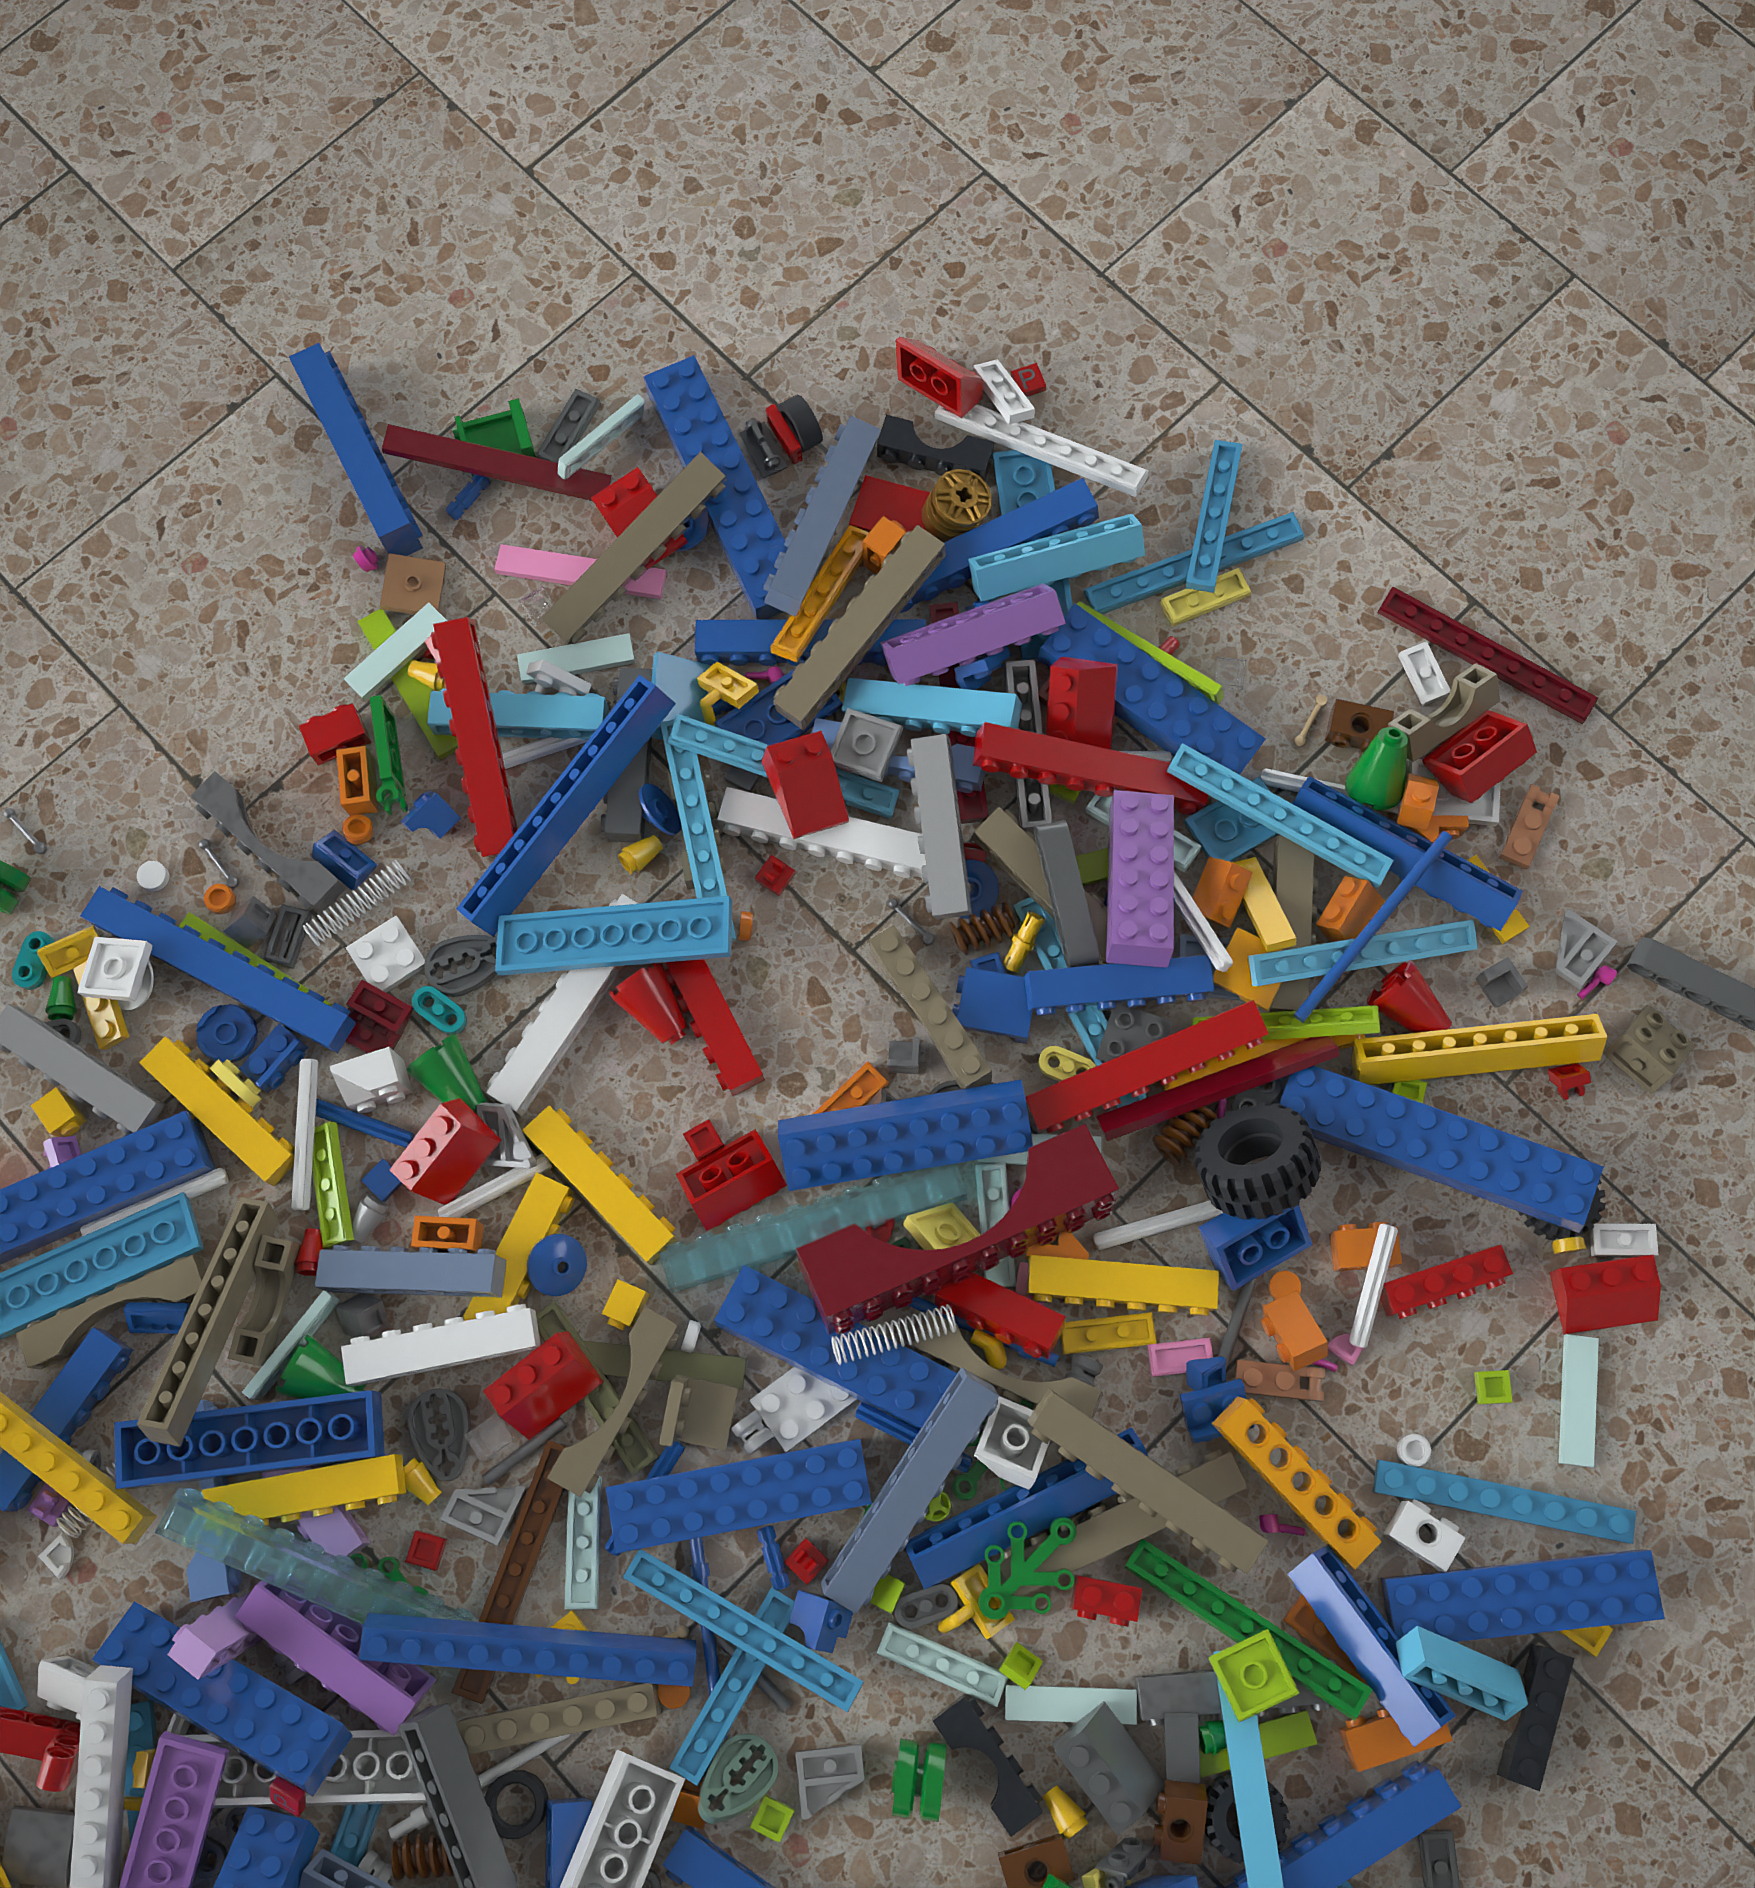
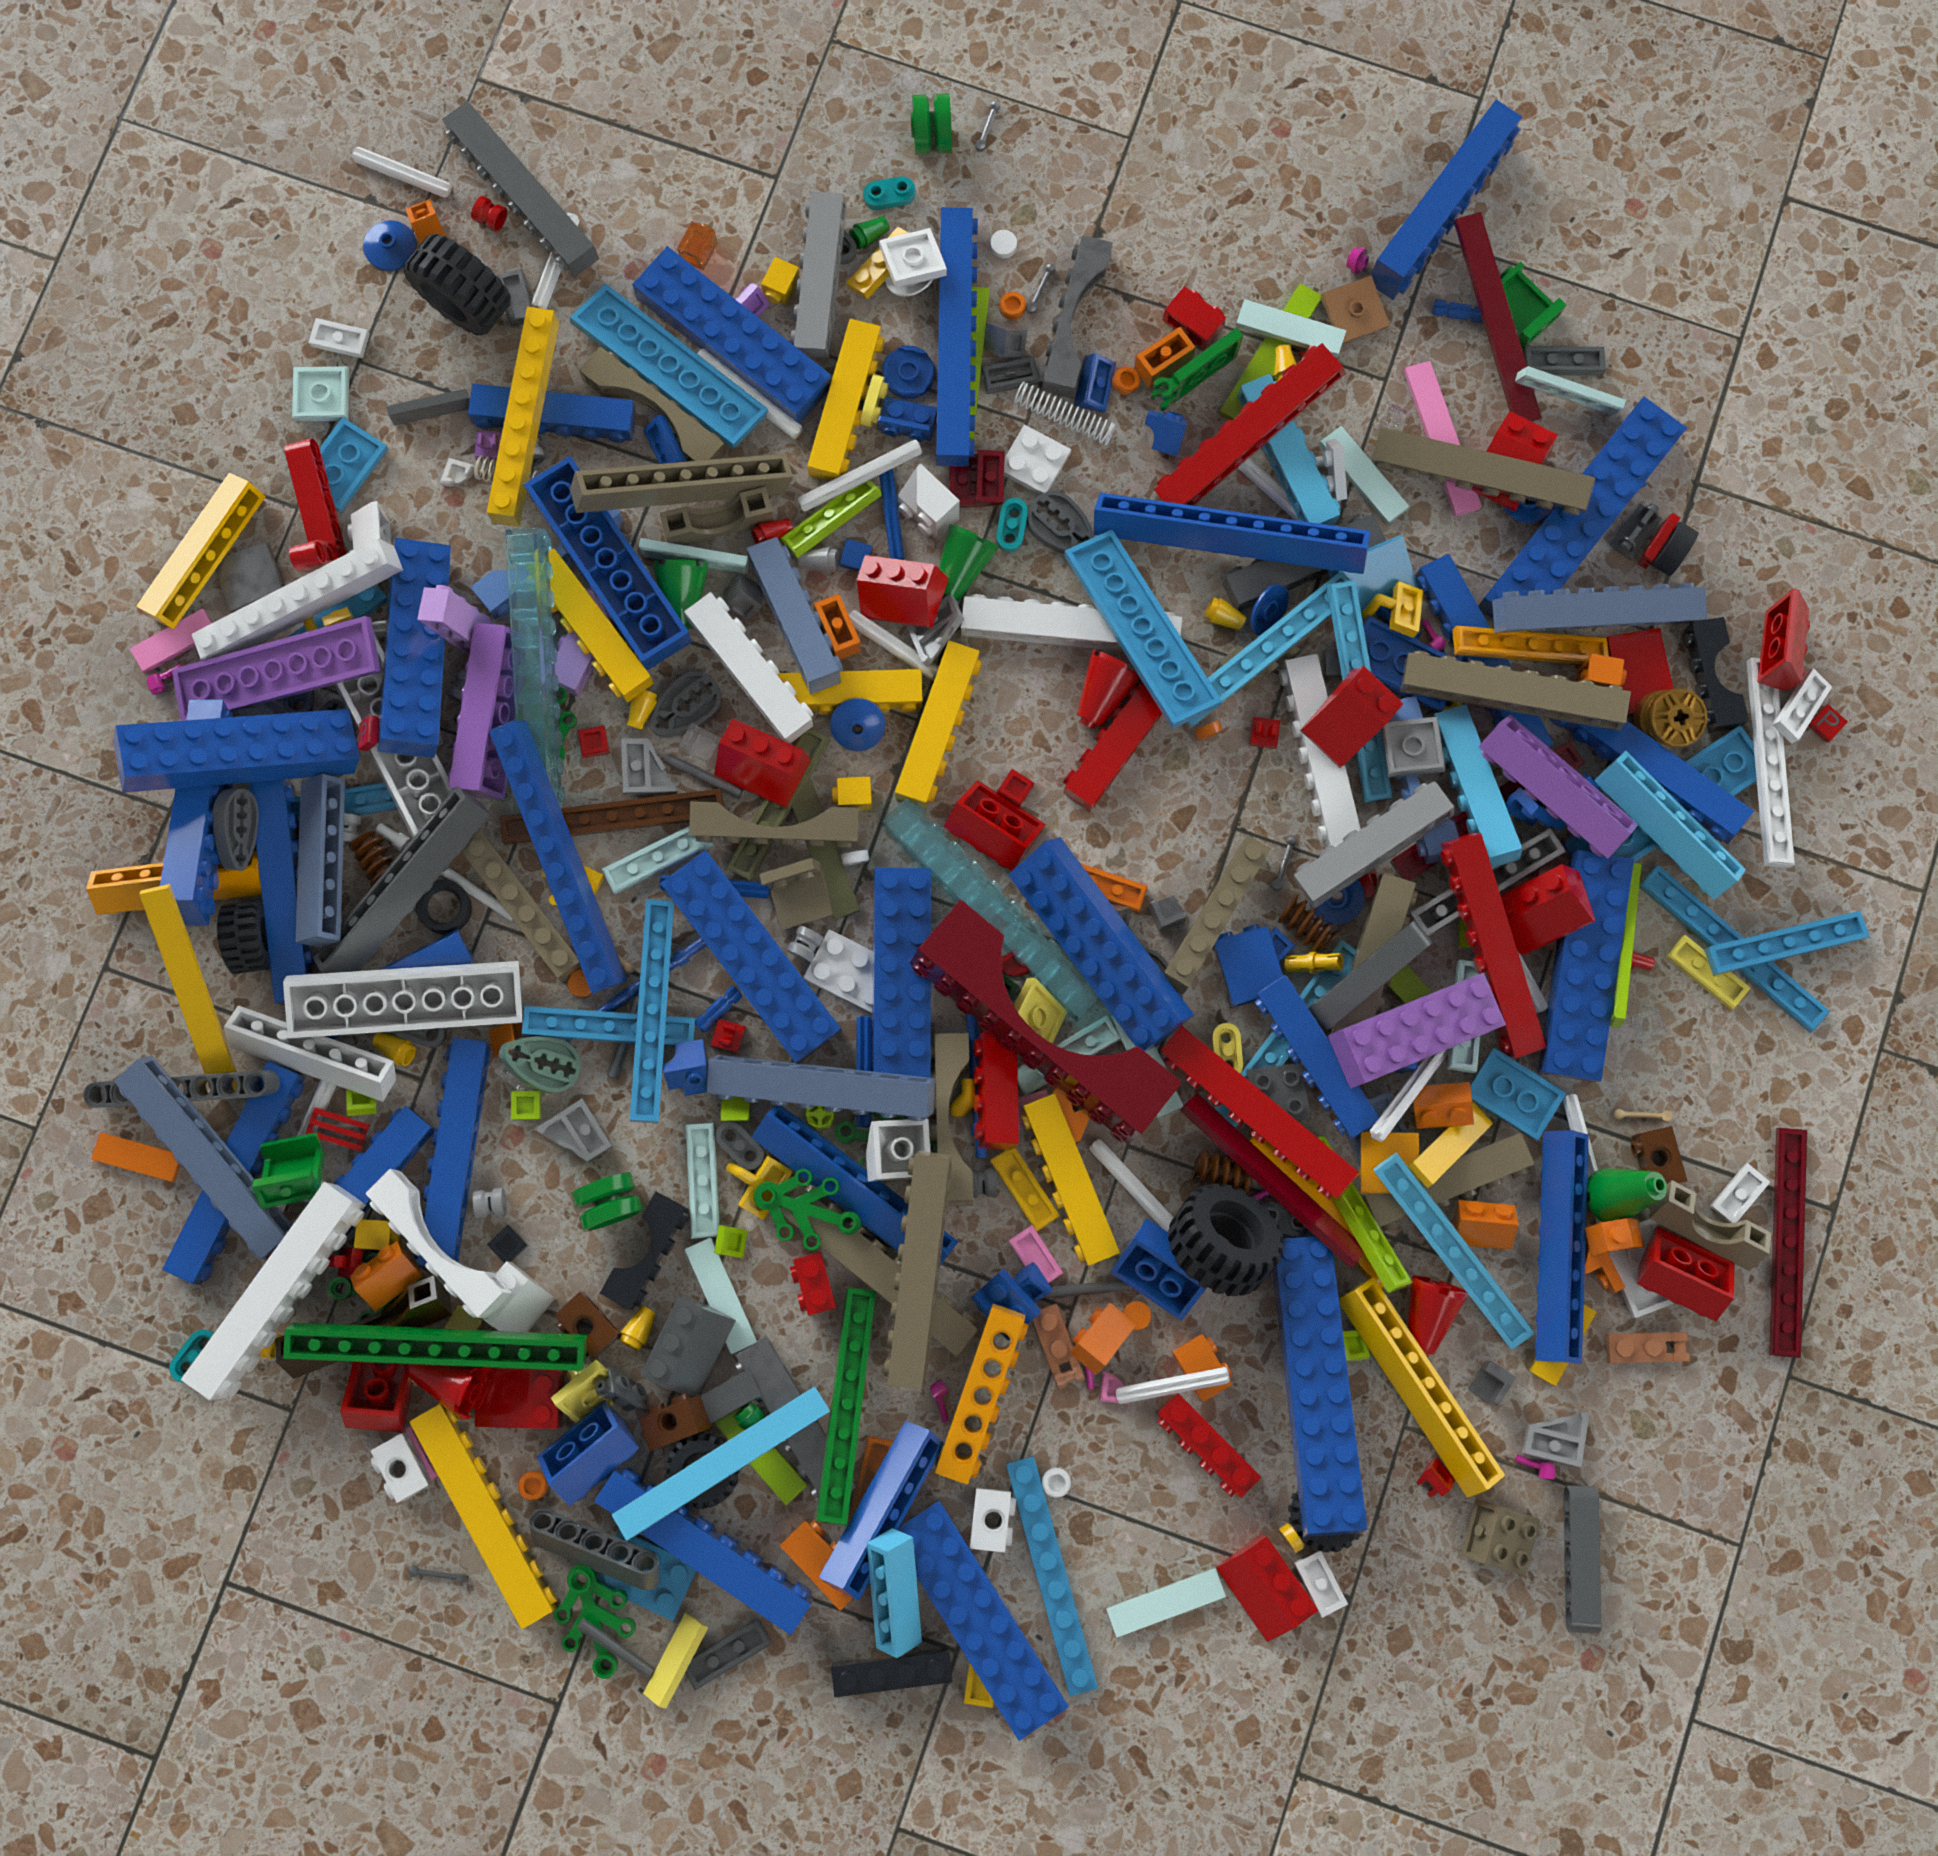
camera: 55 degrees right, 5 degrees up
yellow plate [37,925,101,978] -> none
white piece [832,1304,956,1365] -> none
medium azure plate [1167,743,1394,888] -> none
lime tile [1208,1629,1300,1723] -> none
blue piece [1294,831,1452,1022] -> none
lime plate [1474,1370,1513,1405] -> none

